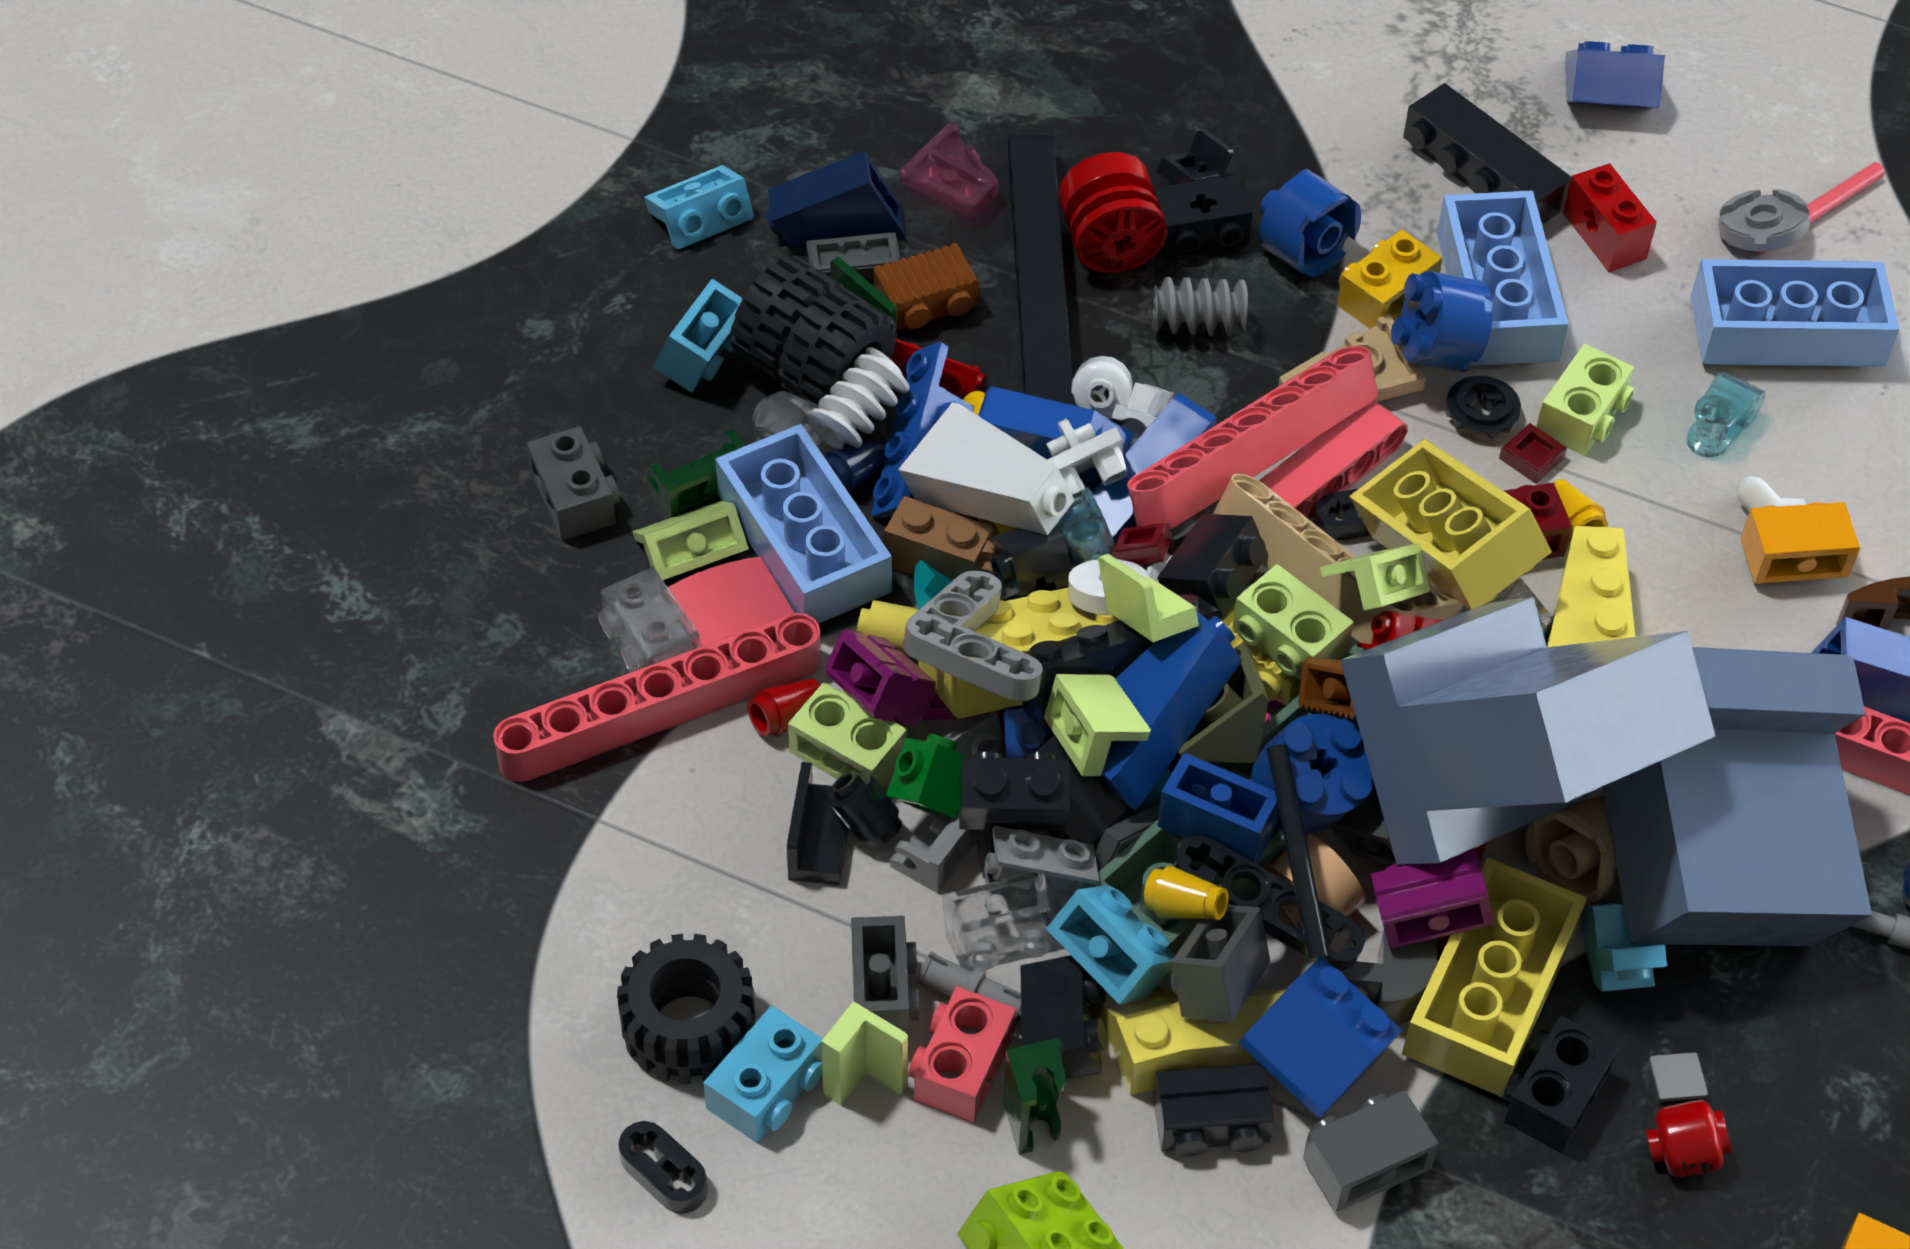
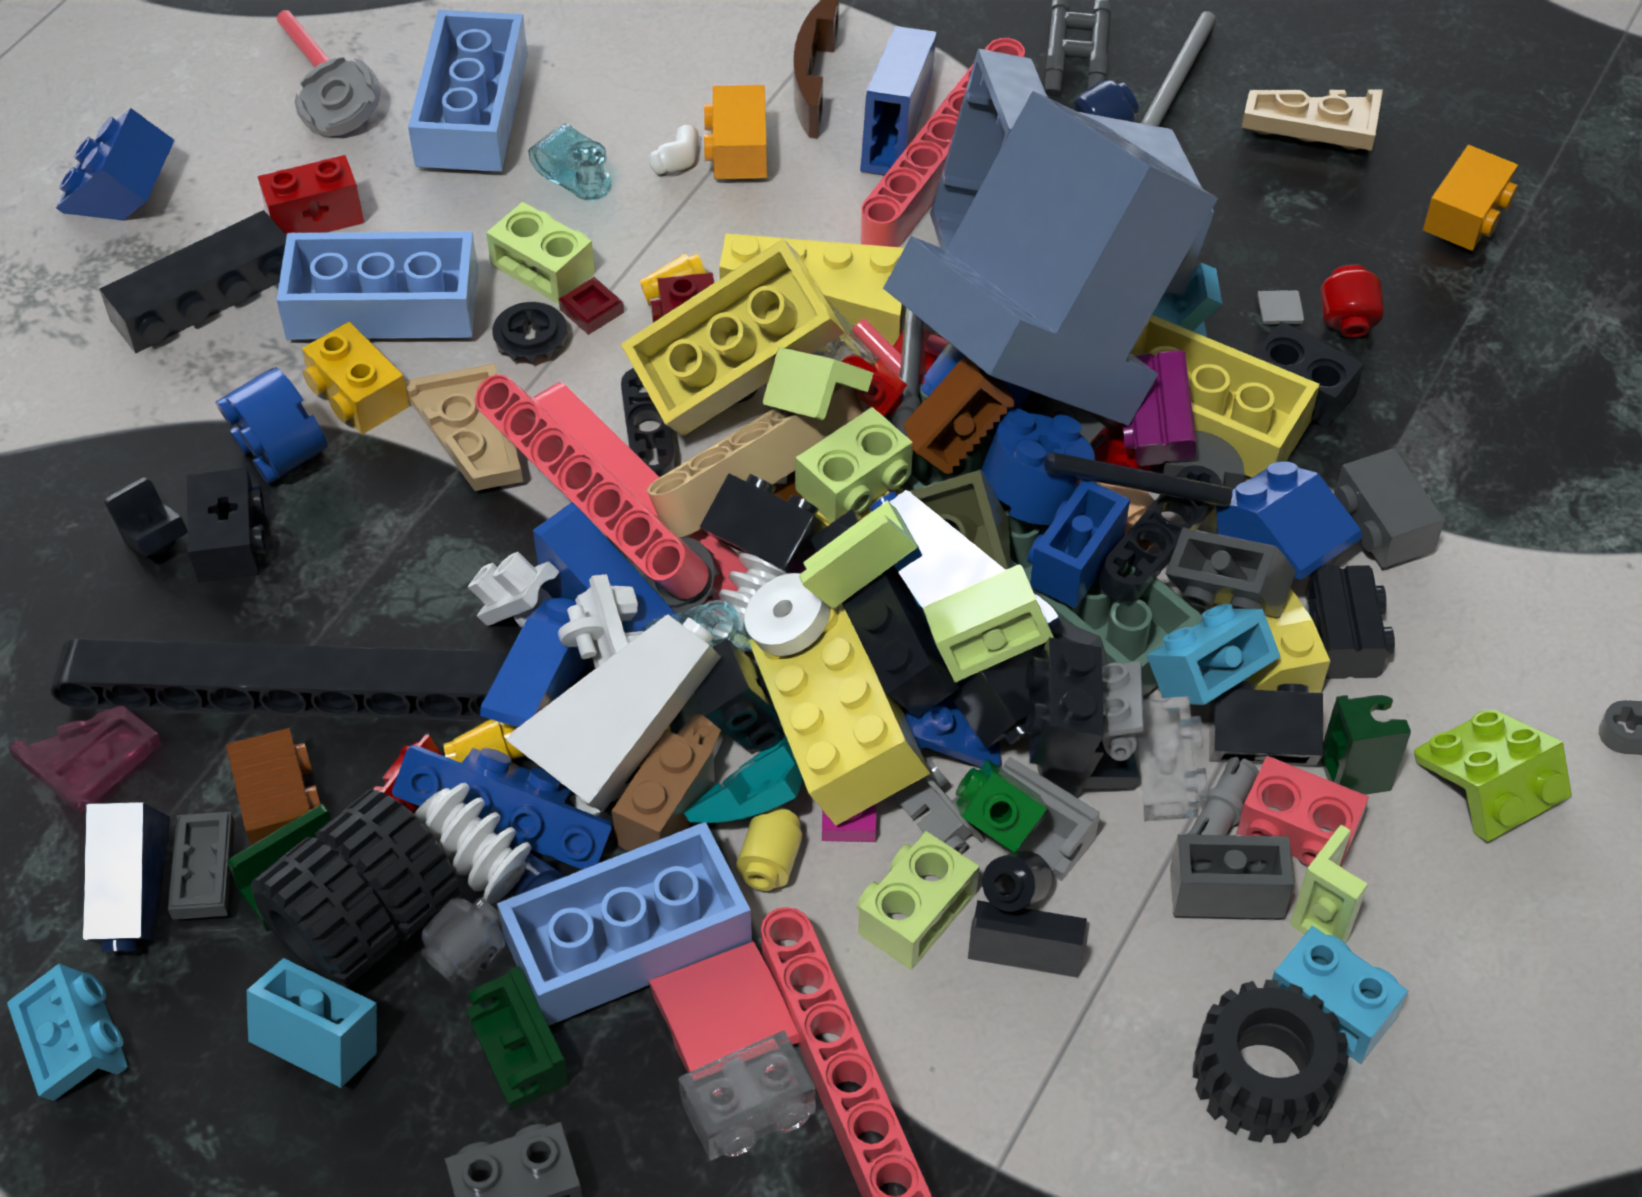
camera: 85 degrees left, 0 degrees up
black beam [618,1121,708,1214] -> none
yellowish green panel [633,501,749,581] -> none
red cone [747,678,820,736] -> none
magenta brick [825,629,937,727] -> none
light grey beam [903,571,1043,701] -> none
red wheel [1058,152,1168,273] -> none
white head [1071,356,1133,419] -> none
dark red tile [1112,523,1173,565] -> none
yellow cone [1144,865,1229,920] -> none
light grey piece [1153,277,1248,337] -> none
blue brick [1391,271,1493,372] -> none

